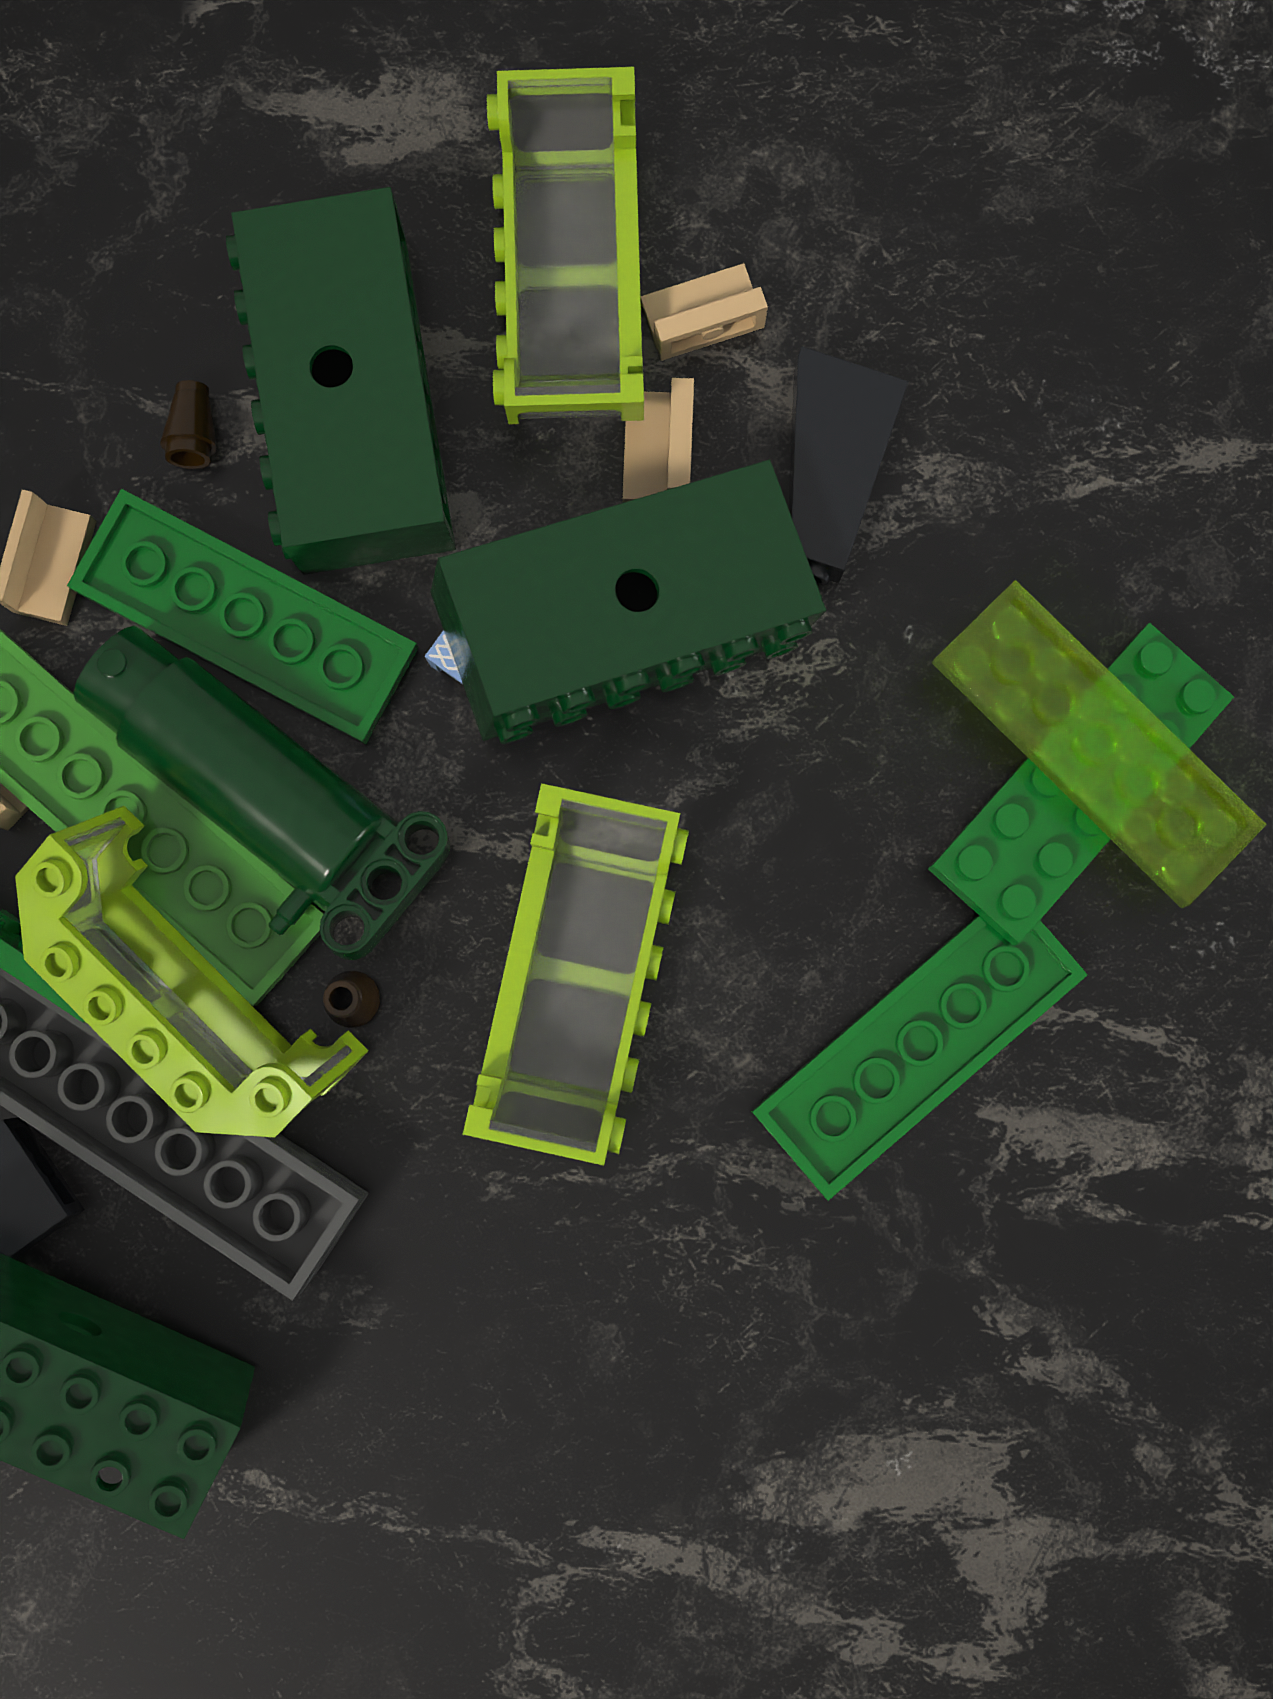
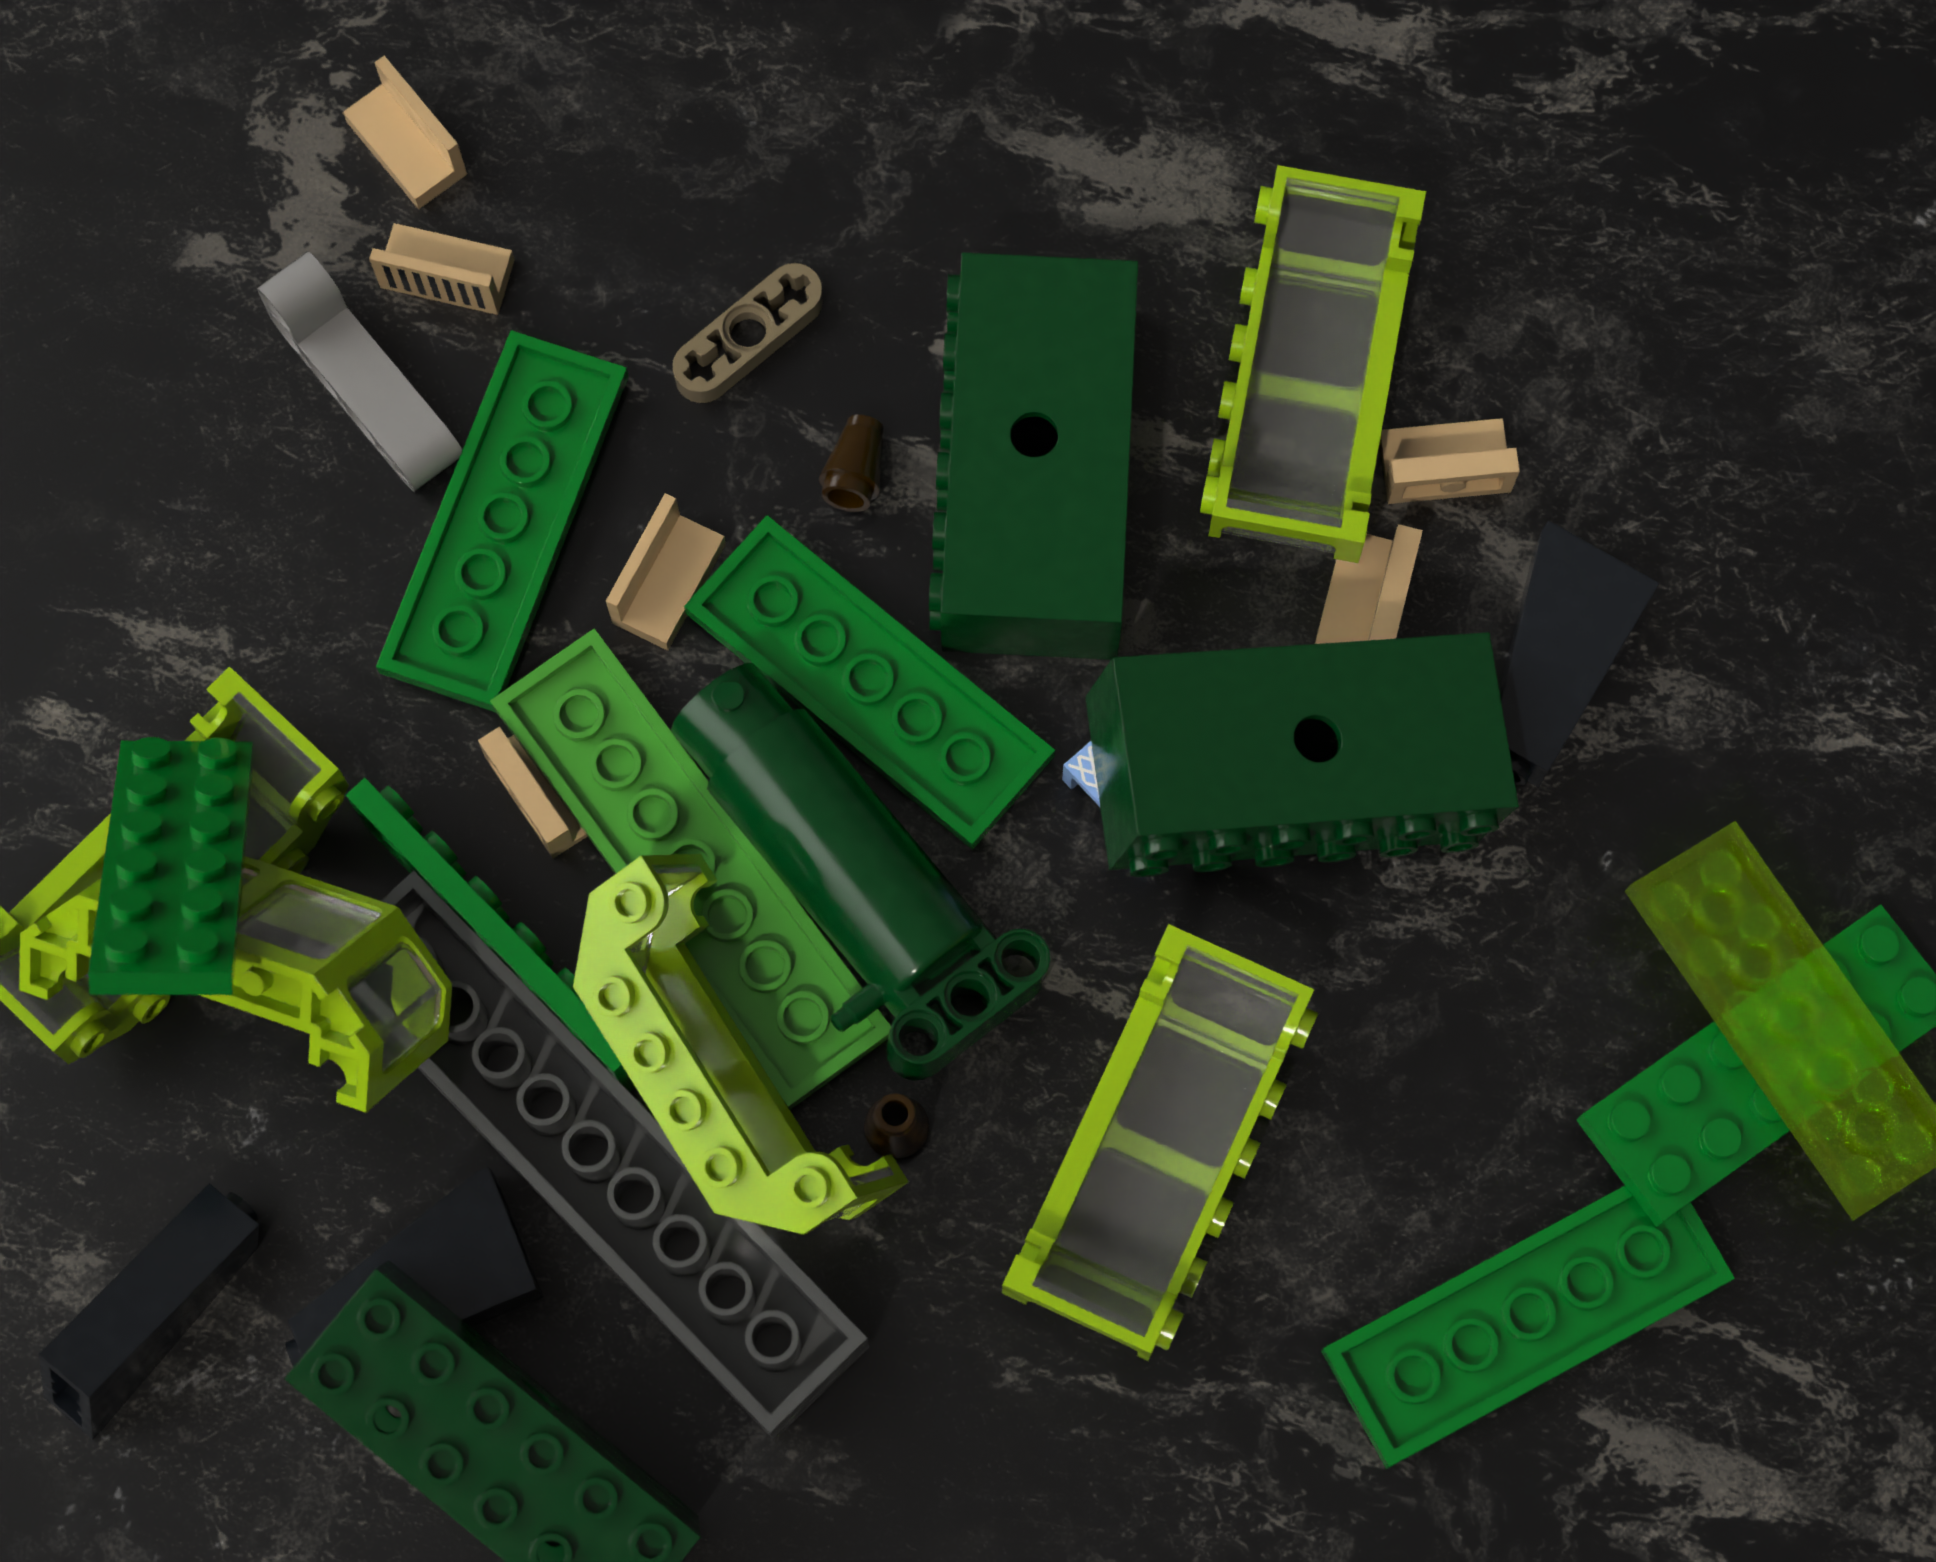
camera: 10 degrees right, 10 degrees down
none -> dark tan beam [673,263,823,403]

